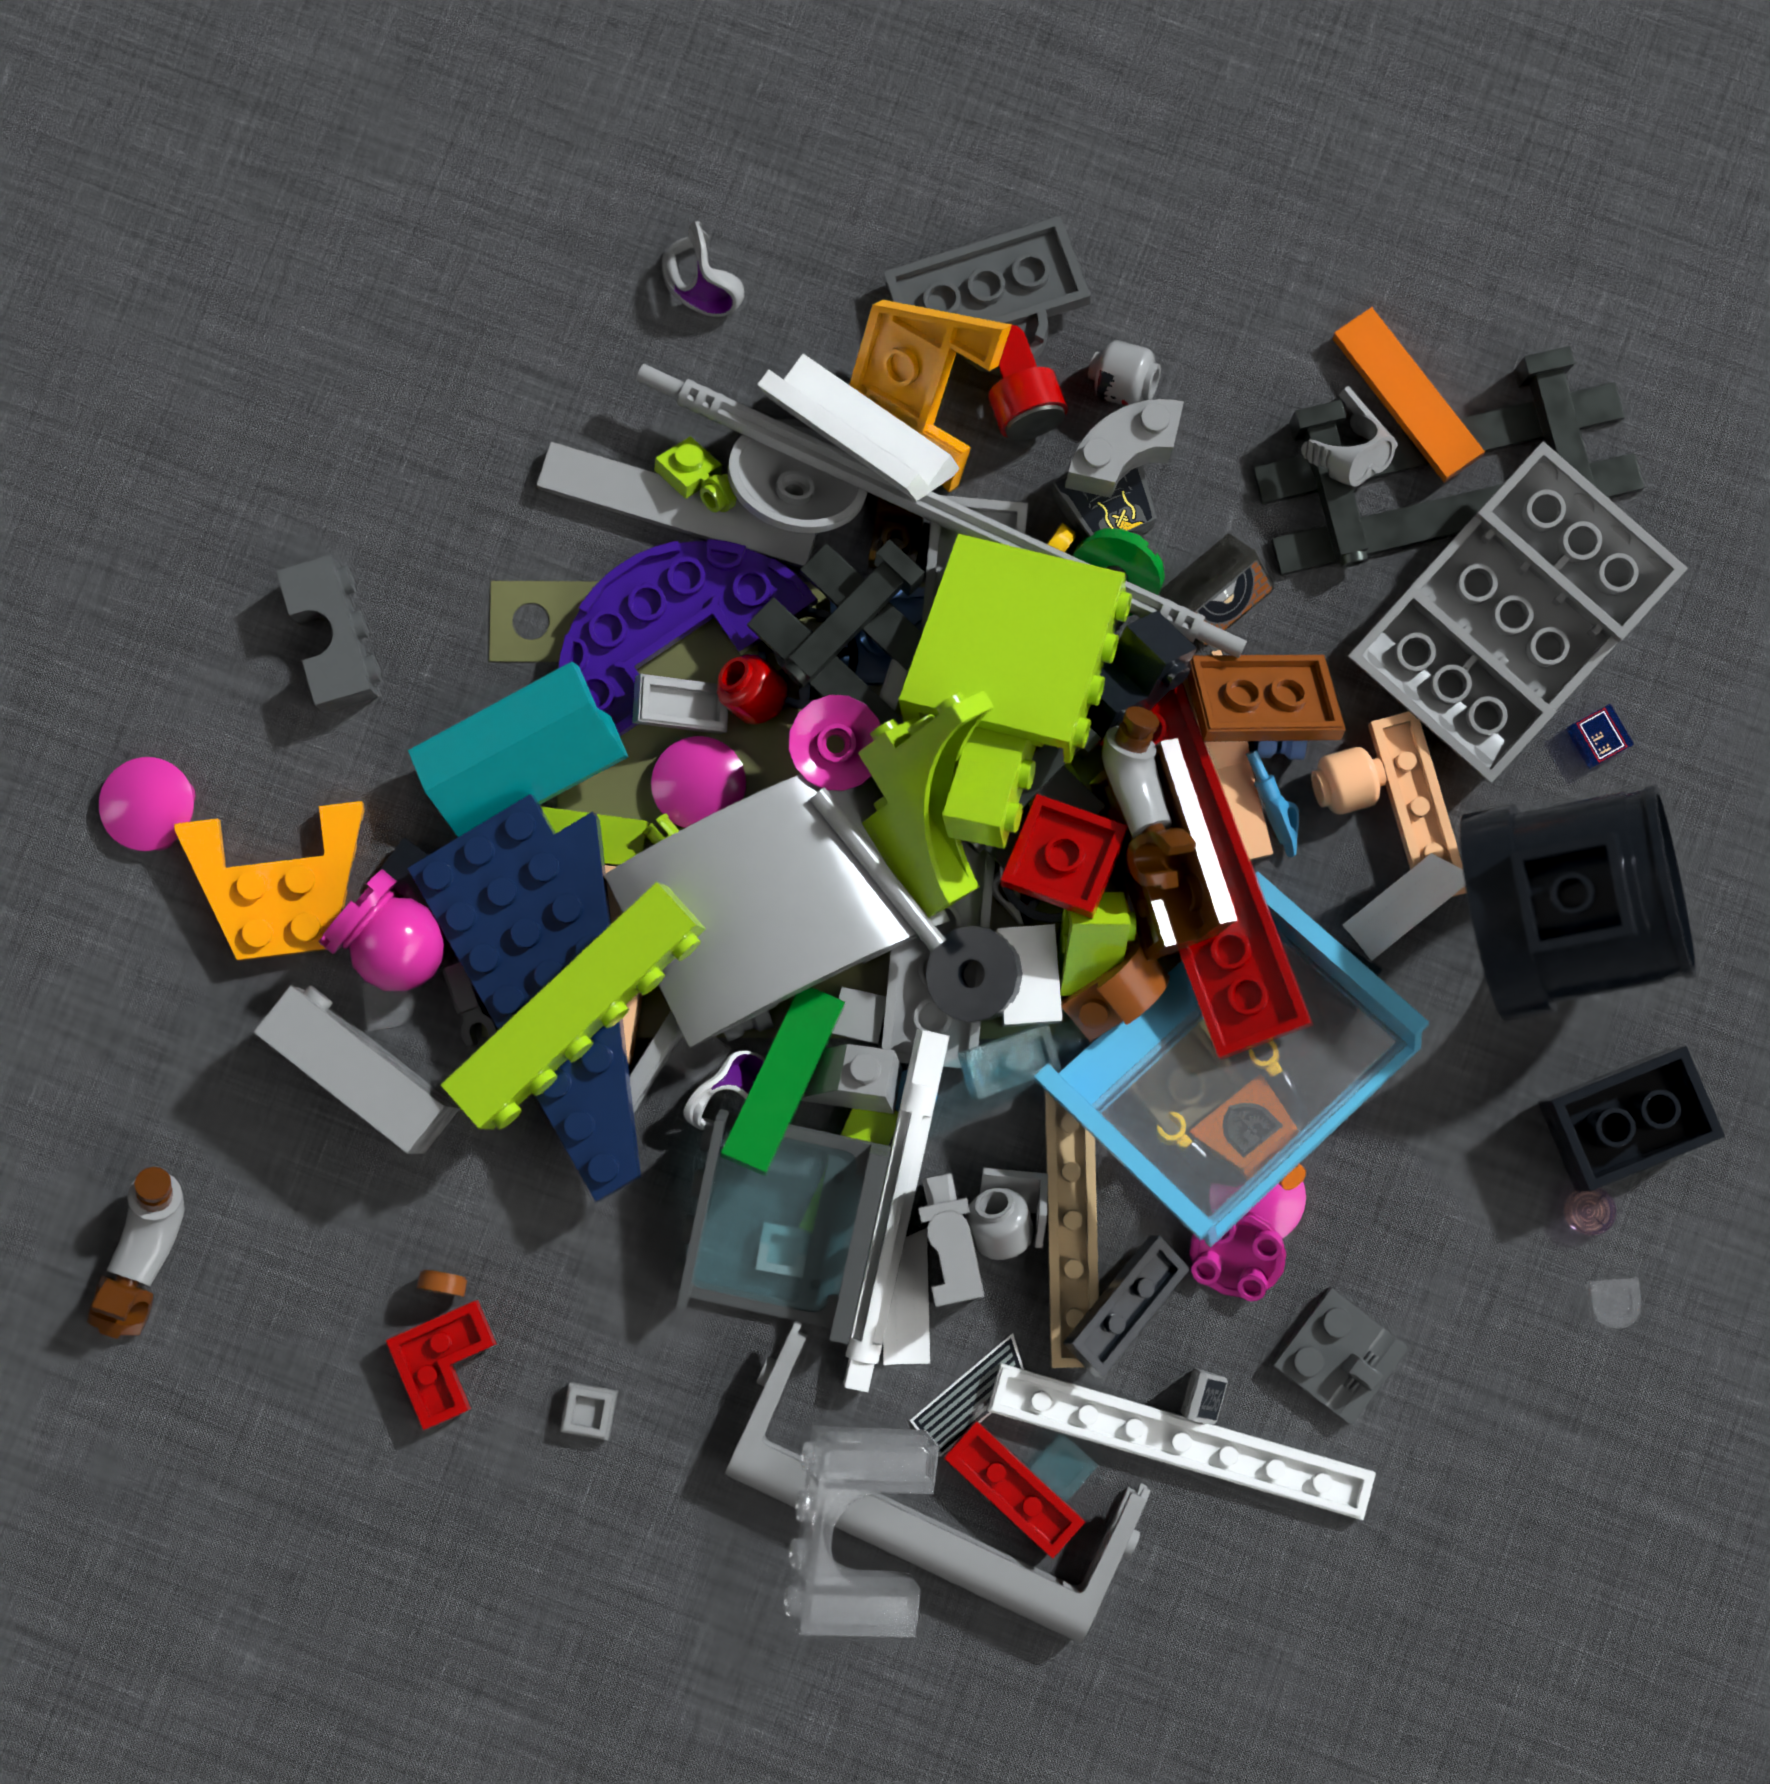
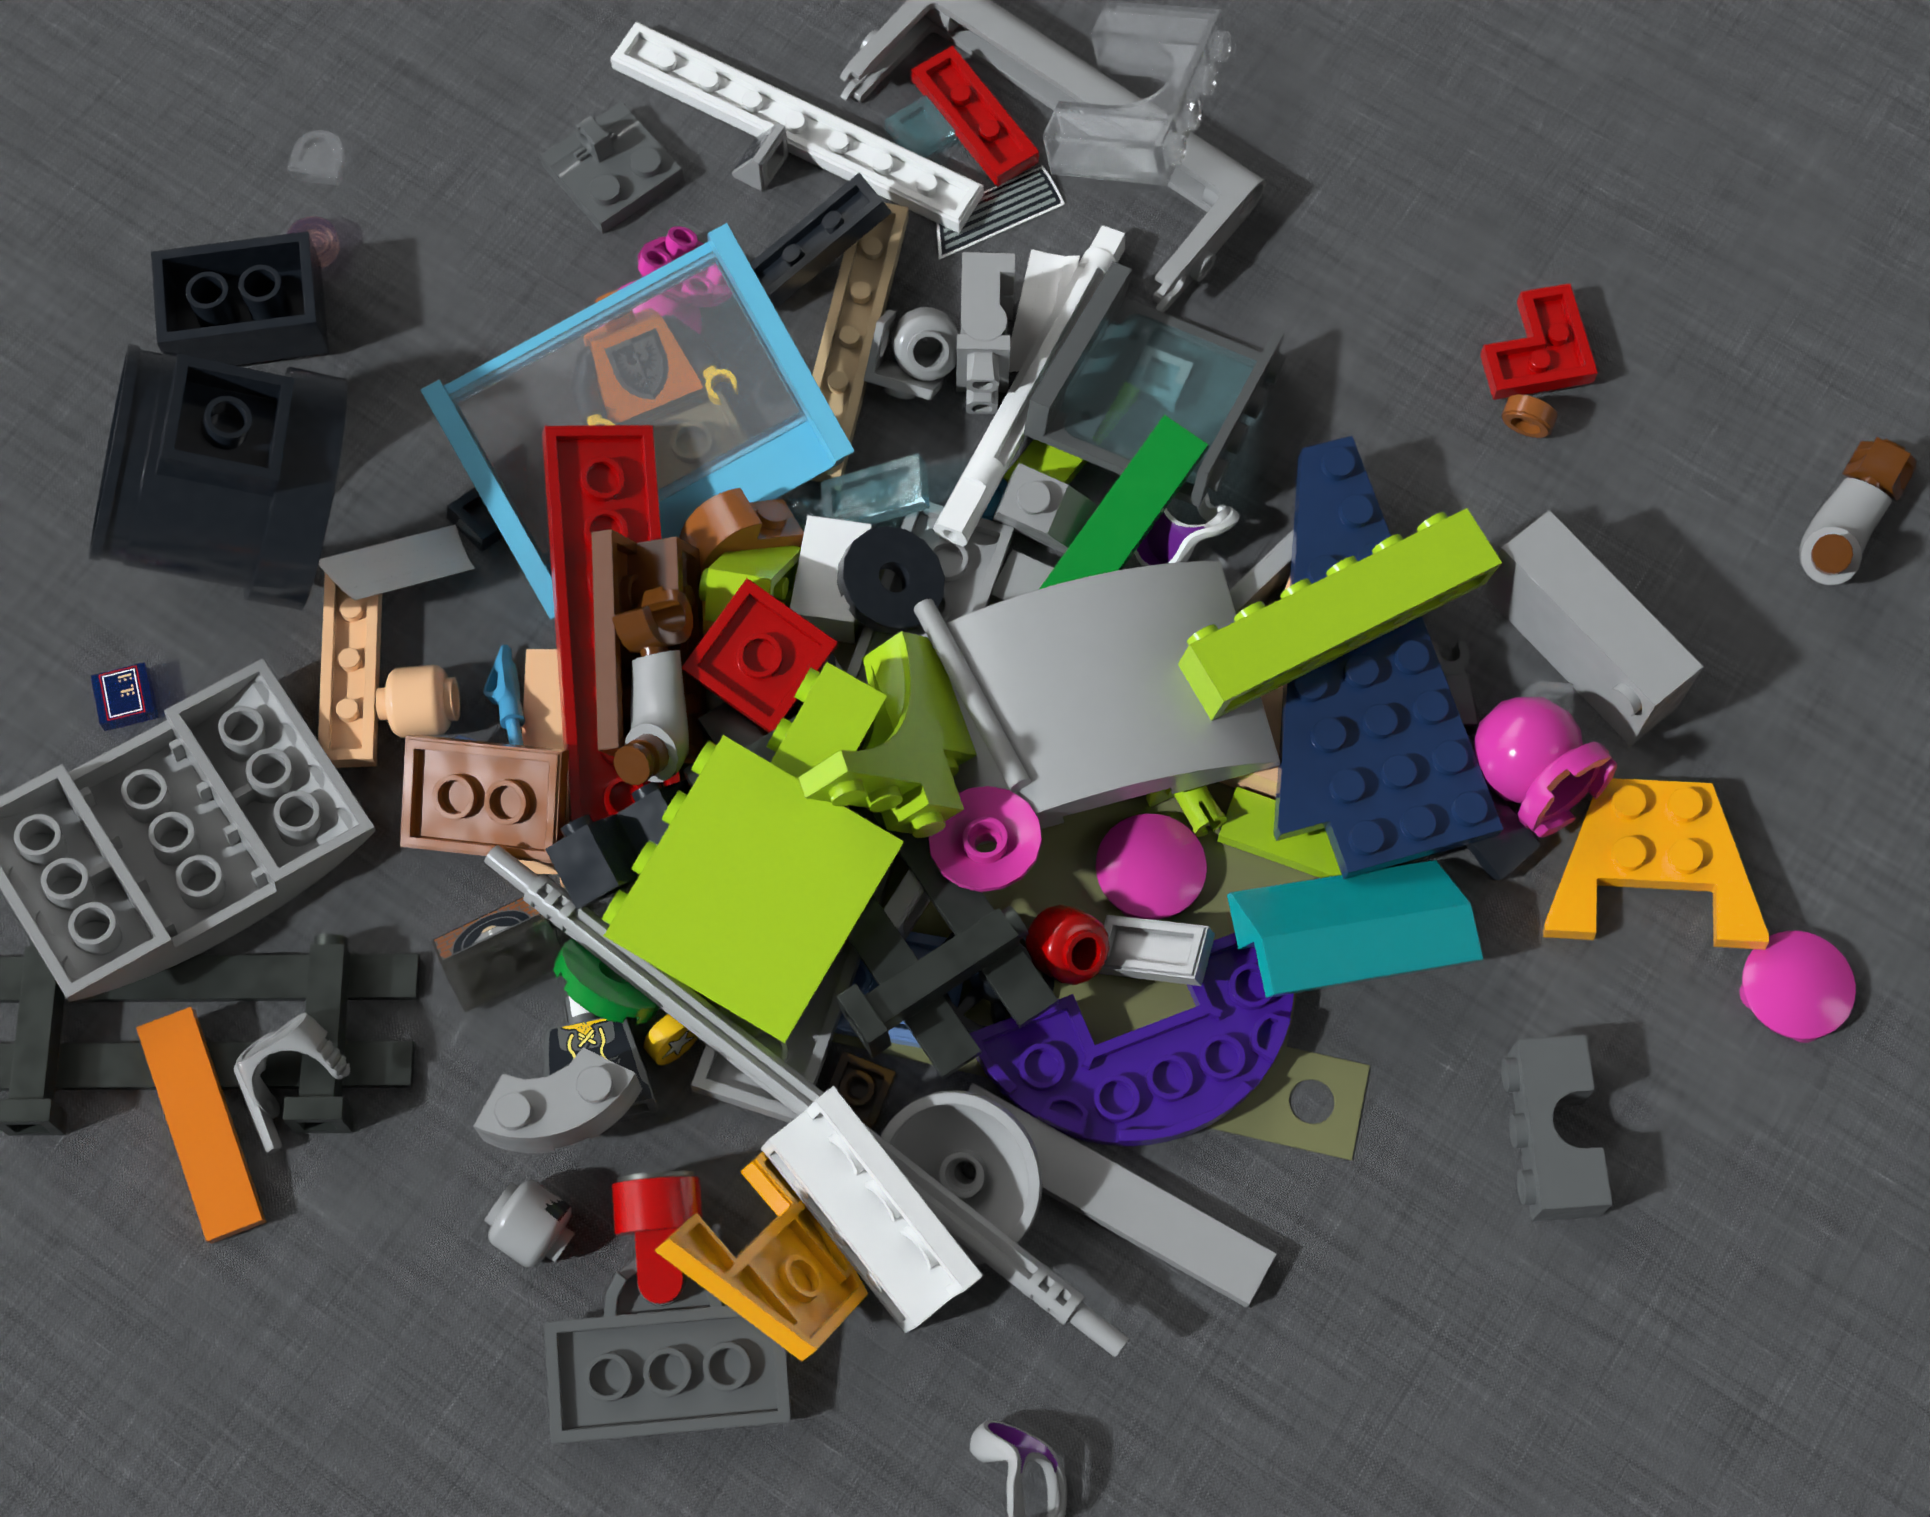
camera: 170 degrees left, 15 degrees down
light grey tile [560,1382,618,1441] -> none
lime plate [654,436,737,513] -> none

